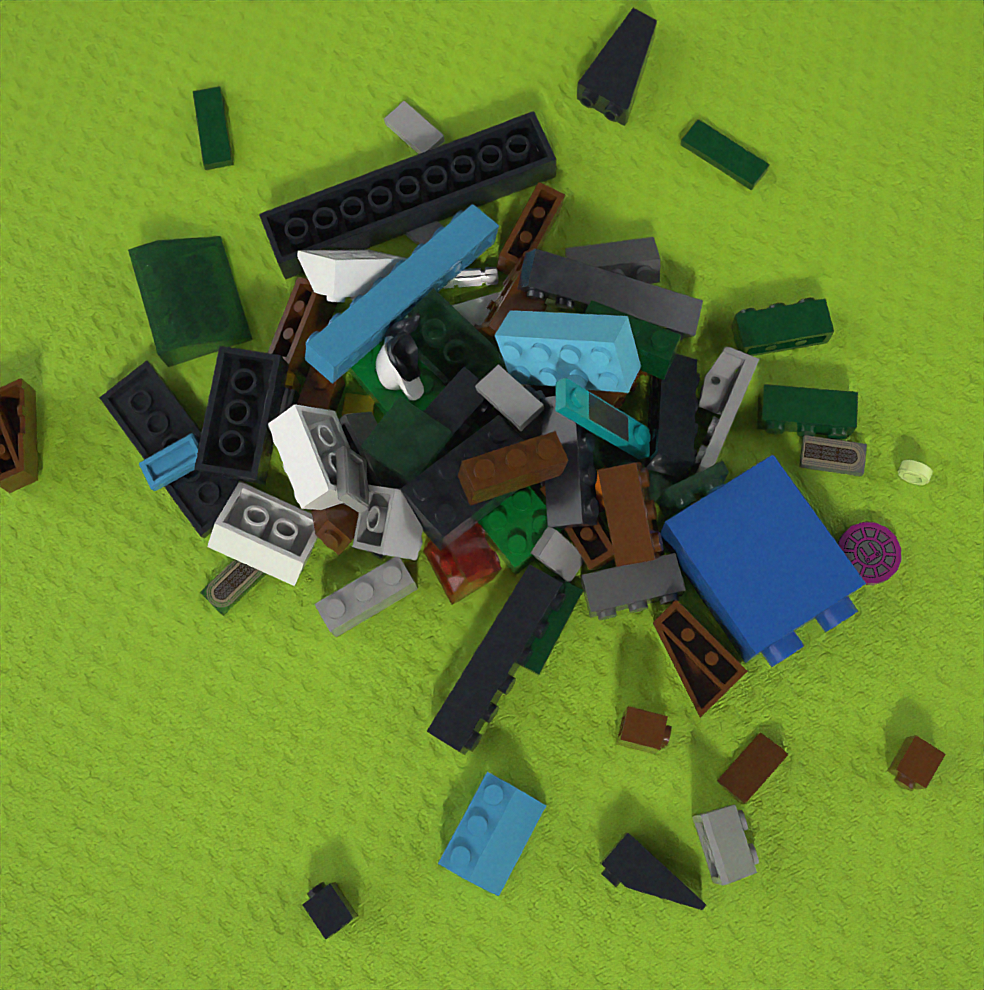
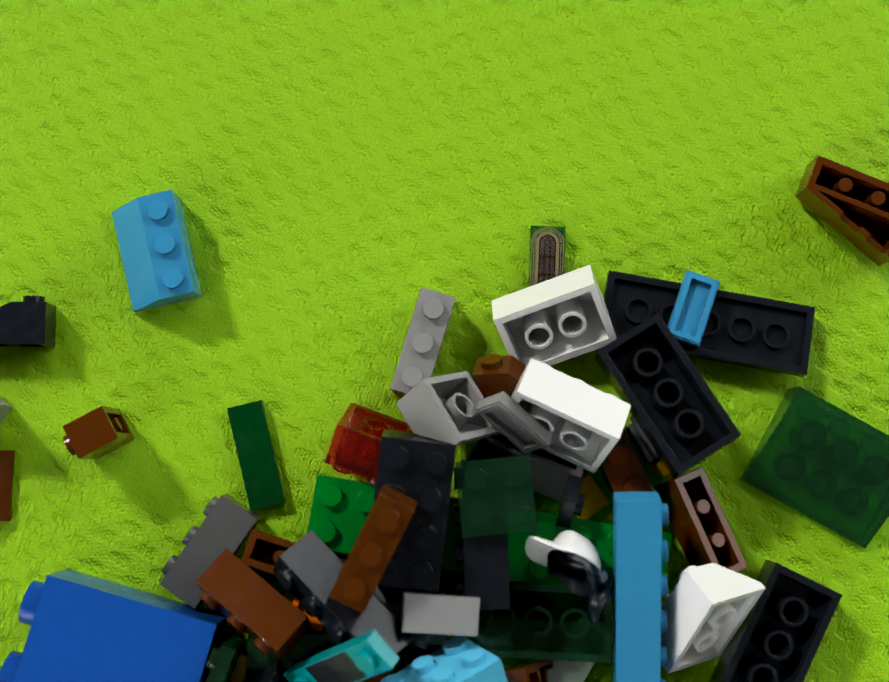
camera: 130 degrees right, 10 degrees up
black brick [302,881,358,940] -> none
black brick [427,564,566,755] -> none
light grey tile [531,527,584,583] -> none
reddish brown wedge [653,600,748,718] -> none
none -> black plate [556,475,586,529]

